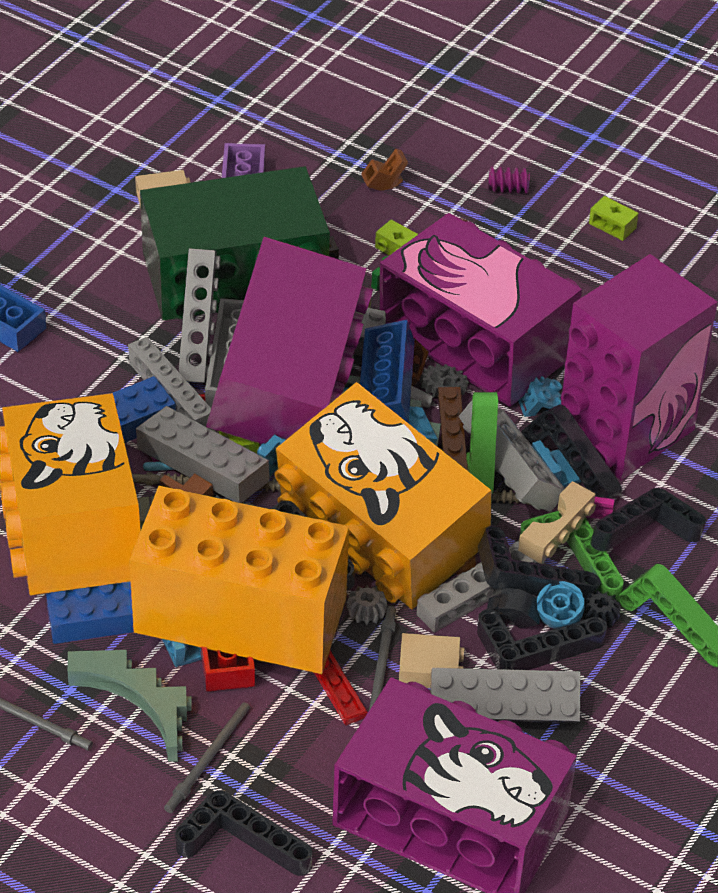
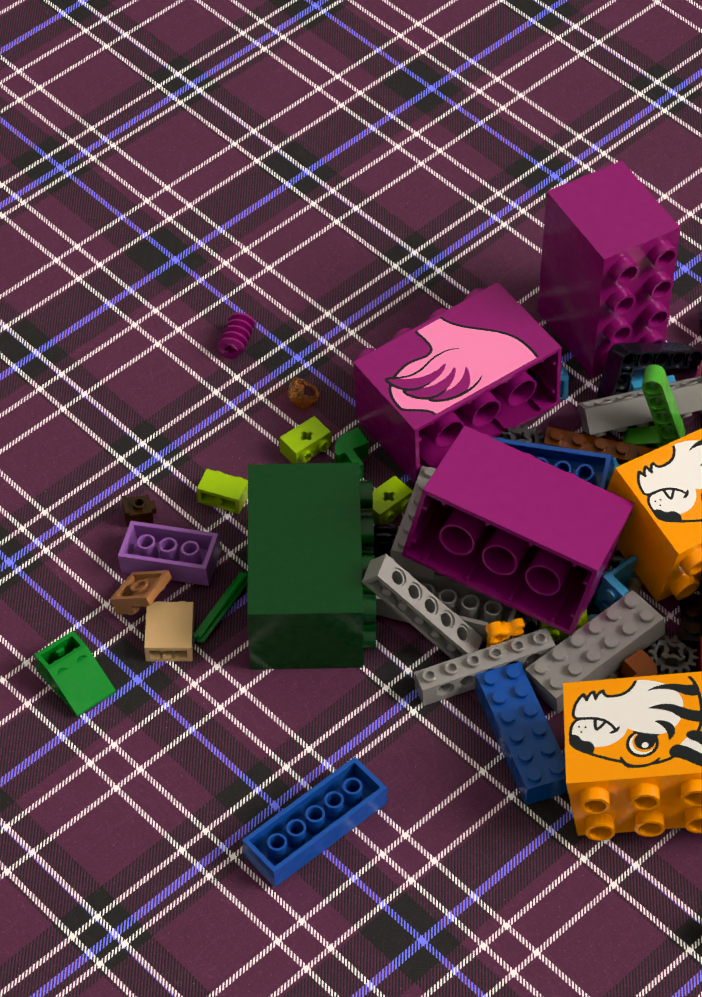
camera: 75 degrees left, 5 degrees up
dark orange brick [361,149,408,191] -> none
lime brick [589,196,639,241] -> none
none -> green slope [34,631,116,717]
none -> medium nougat plate [110,570,172,615]
none -> dark brown brick [122,495,157,527]
none -> lime brick [197,469,248,514]
none -> light orange bar [485,618,525,648]

